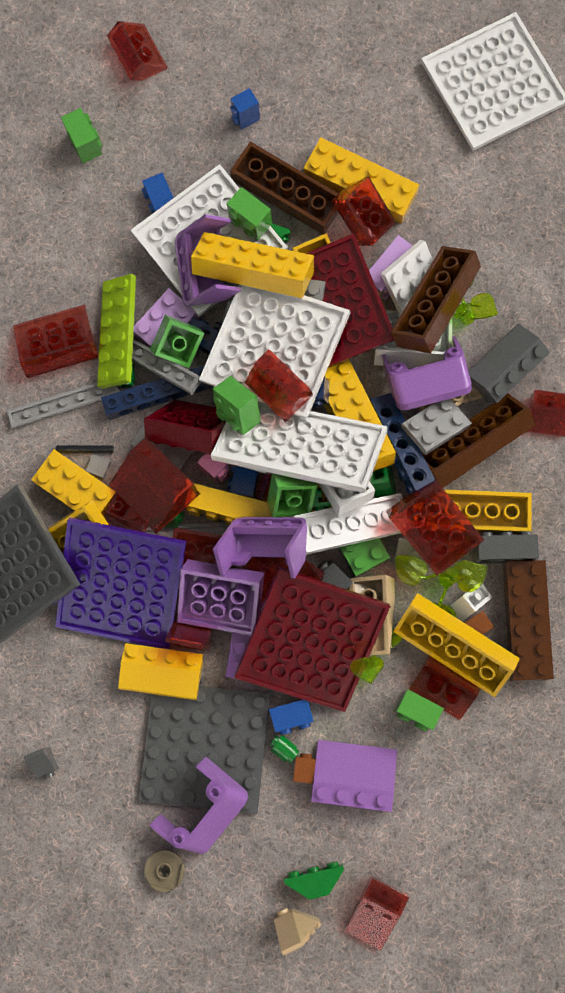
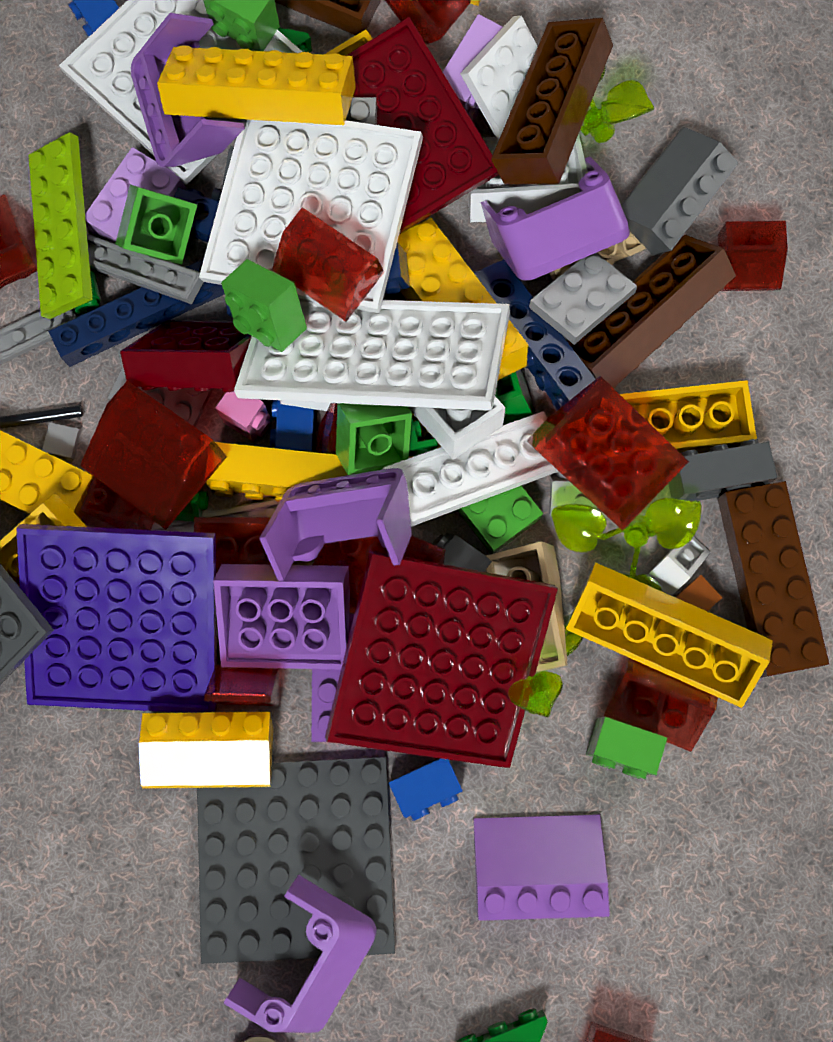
camera: 15 degrees left, 0 degrees up
dark grey slope [24,747,59,780] -> none
green brick [270,735,300,764] -> none
dark orange brick [293,753,316,784] -> none

